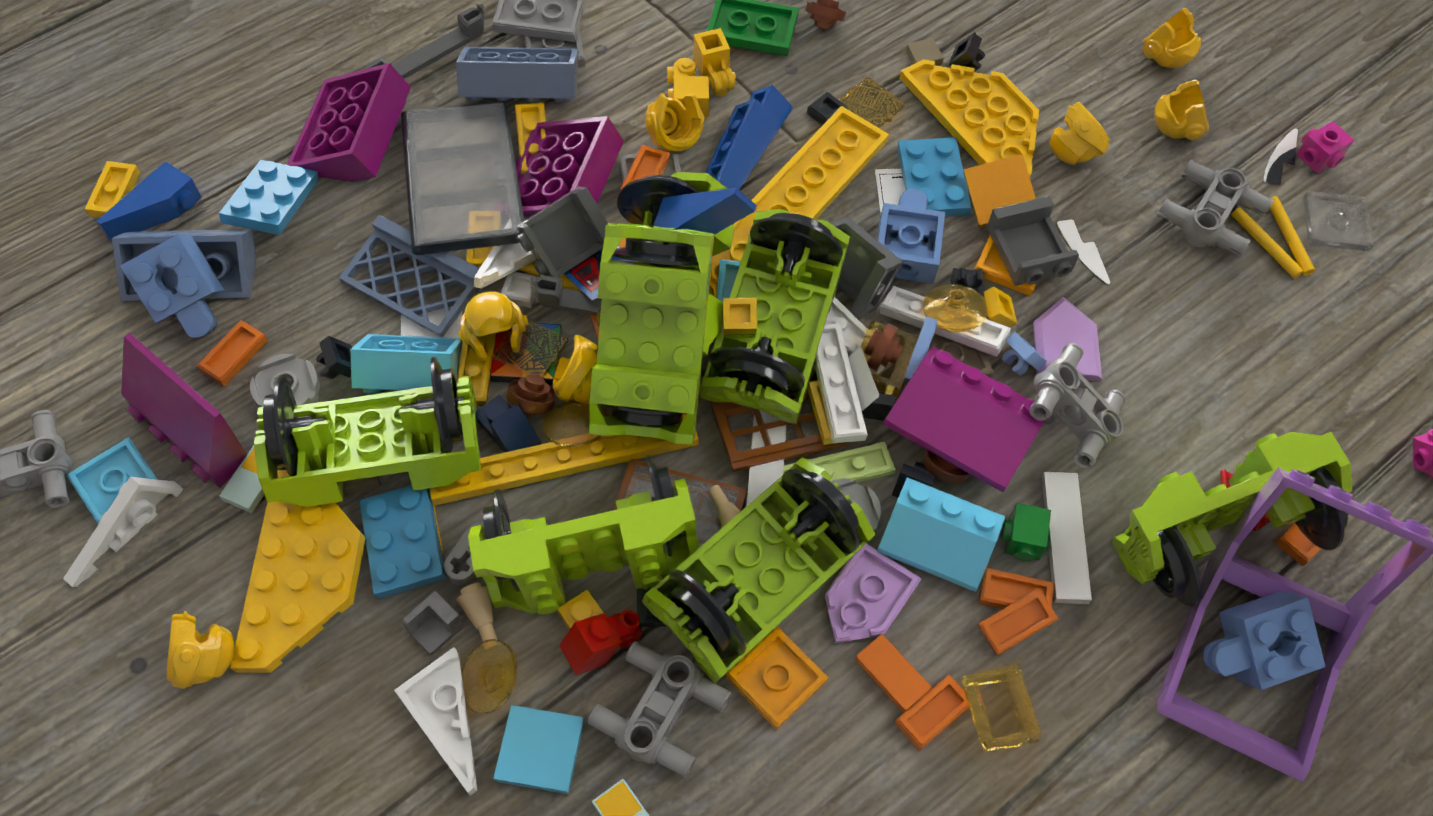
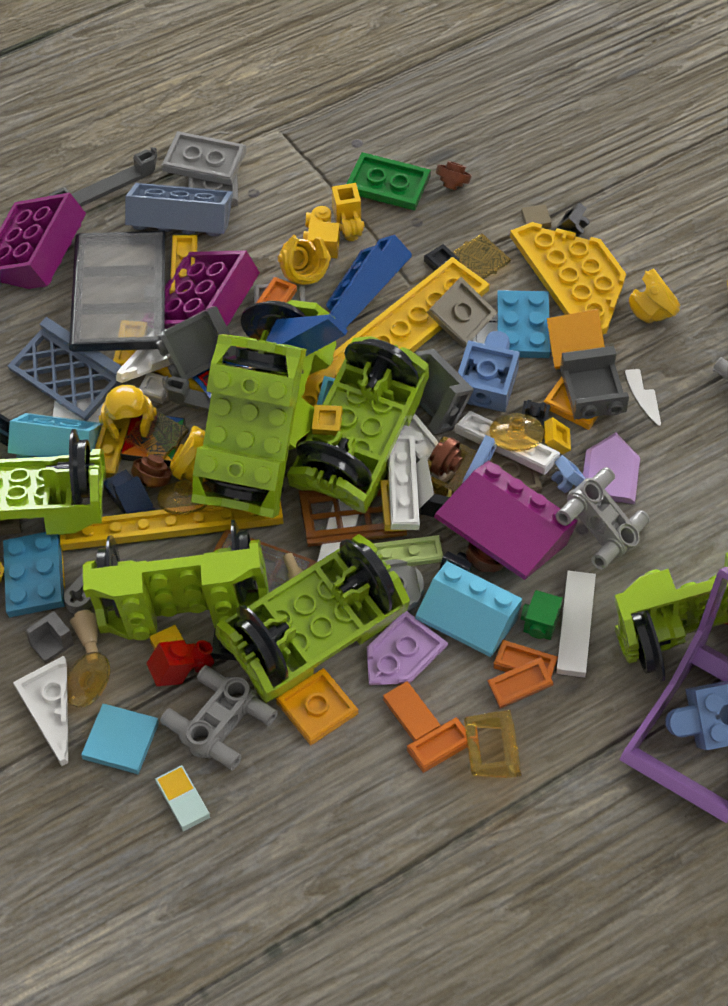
camera: 10 degrees right, 5 degrees down
none -> dark tan tile [426,277,498,349]

